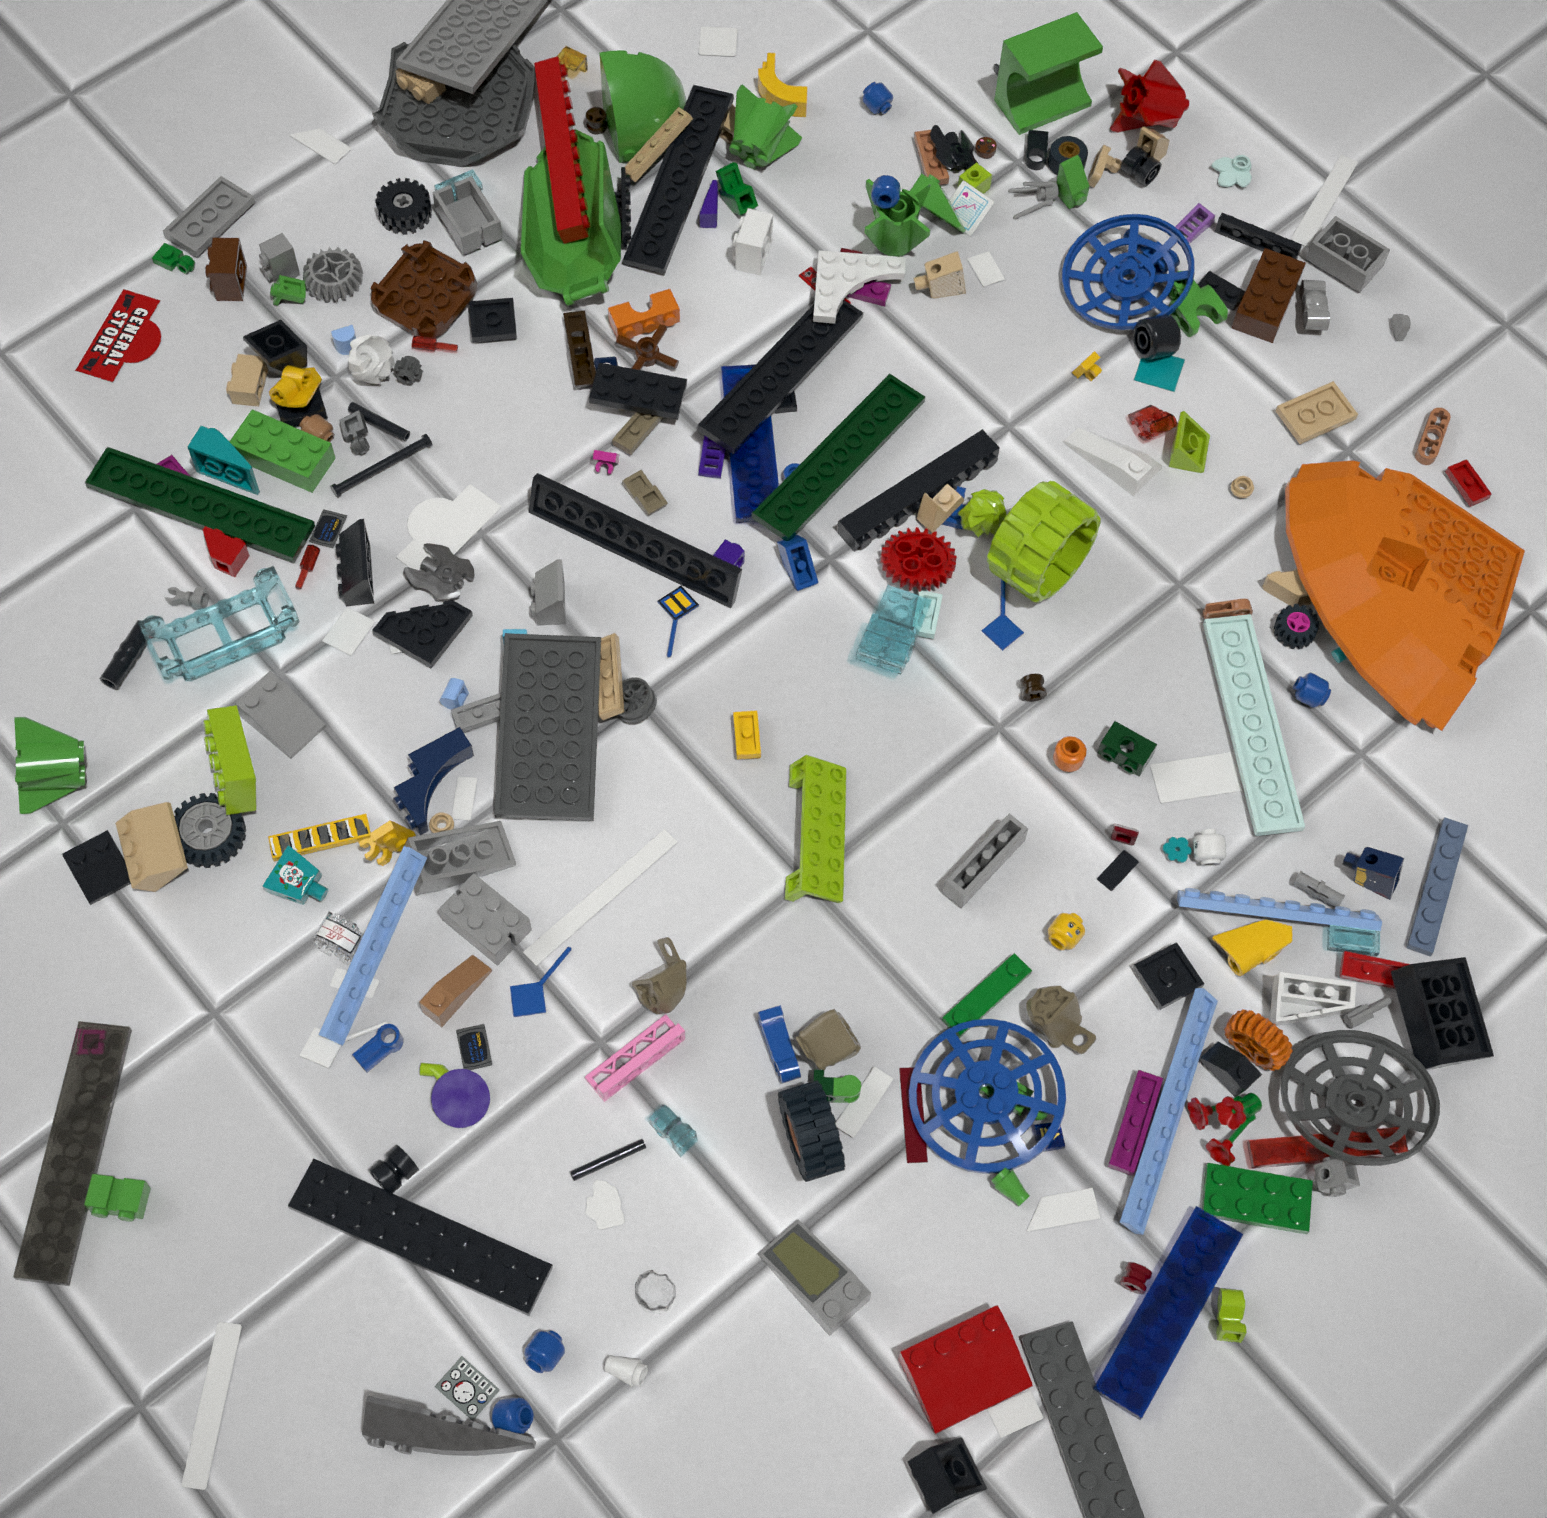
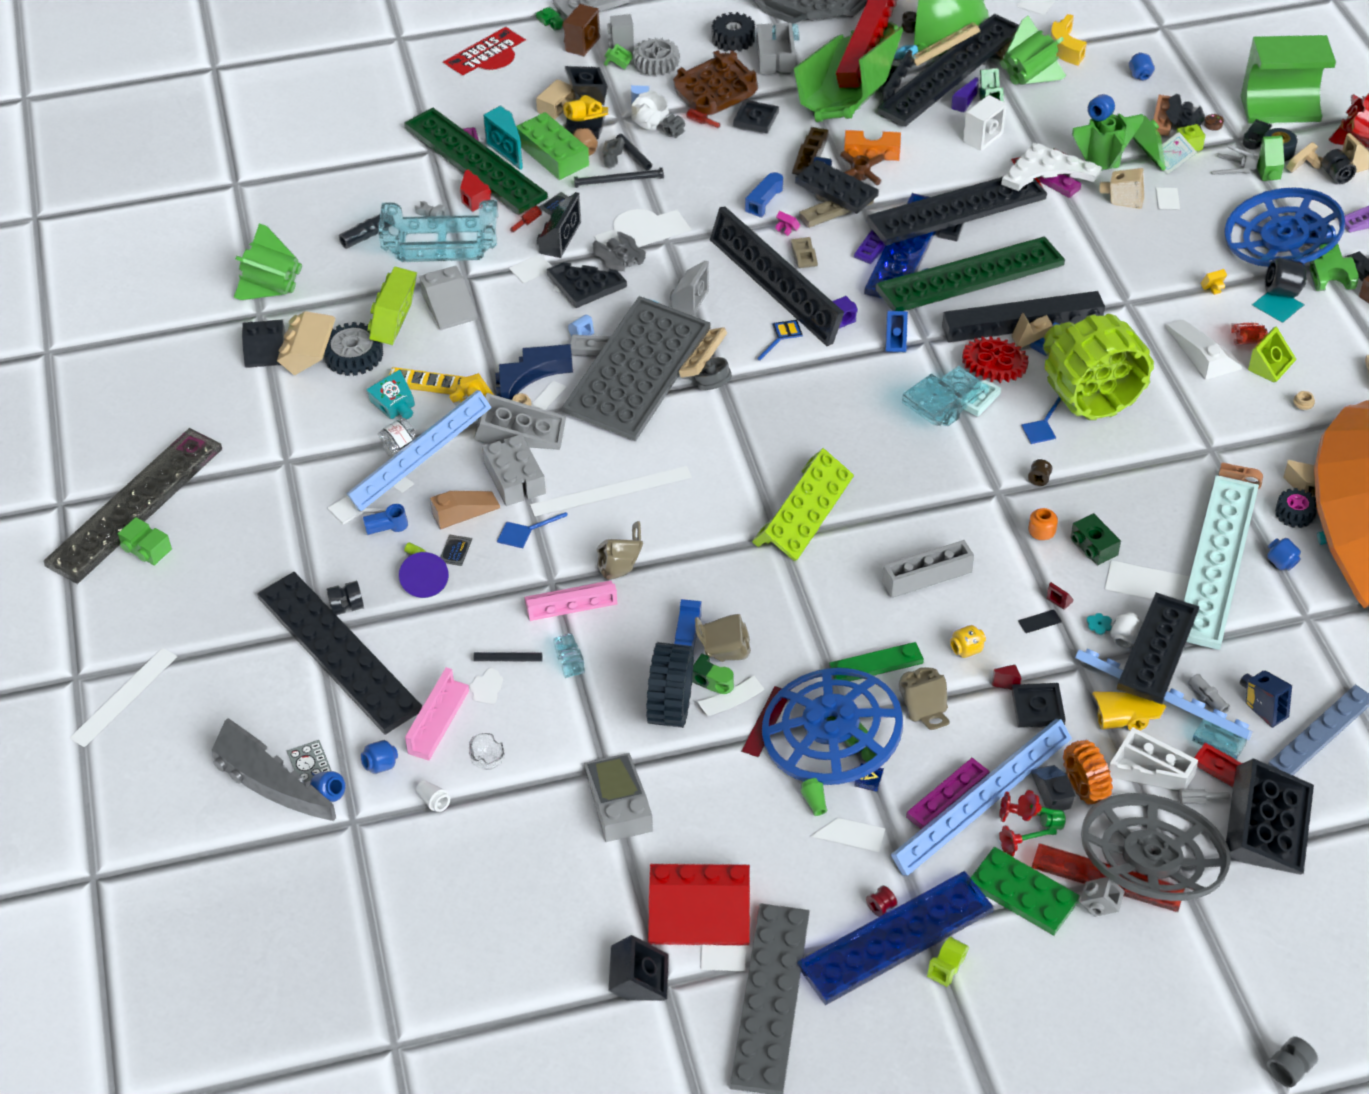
camera: 30 degrees right, 15 degrees down
yellow plate [733,711,761,759] -> none
none -> bright pink fence [405,667,469,760]
none -> blue leg [745,172,783,218]
none -> medium azure tile [894,45,918,60]
none -> dark red slope [992,664,1021,690]
none -> black plate [1116,592,1200,704]

